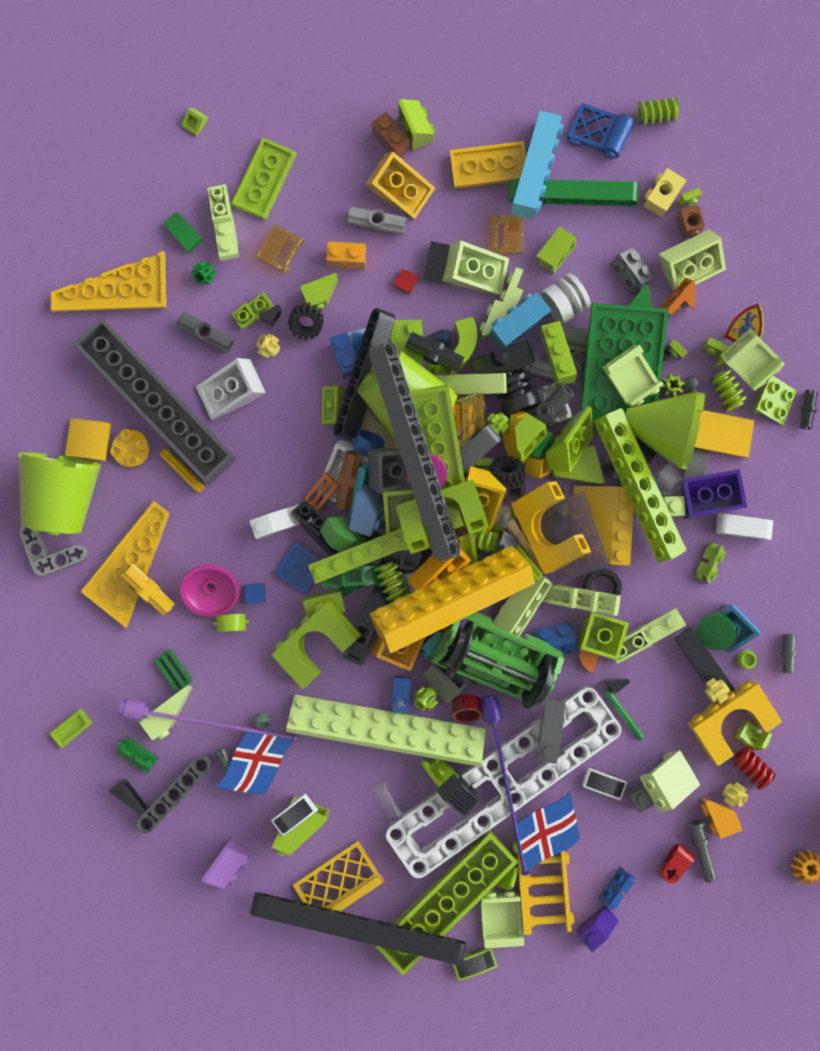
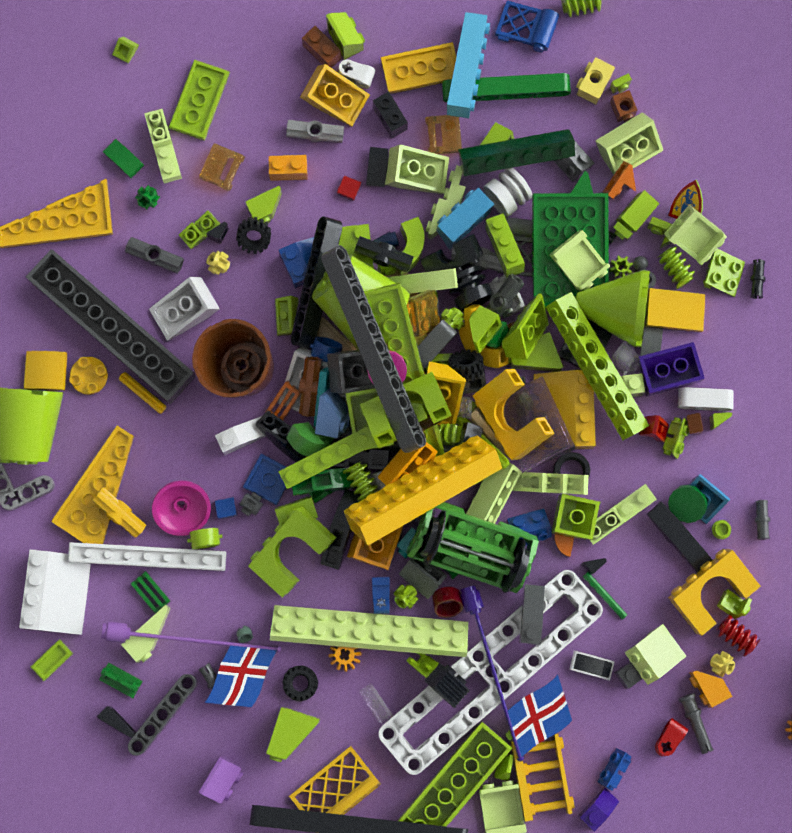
camera: 10 degrees left, 5 degrees down
slope [271,793,318,836] -> none
light yellow gear [704,678,730,704] -> none
none -> white slope [19,550,91,635]
none -> white tile [68,542,226,571]
none -> dark orange cone [192,319,274,398]
none -> dark grey gear [239,492,263,516]
none -> black tyre [282,665,318,701]
none -> light orange gear [328,646,362,672]
none -> white piece [339,59,375,89]
none -> black brick [373,91,408,139]
none -> dark green brick [458,129,576,176]
none -> lime hinge [616,190,659,232]
none -> red slope [639,415,669,443]
none -> dark orange slope [686,413,703,435]
none -> lime slope [709,412,732,431]

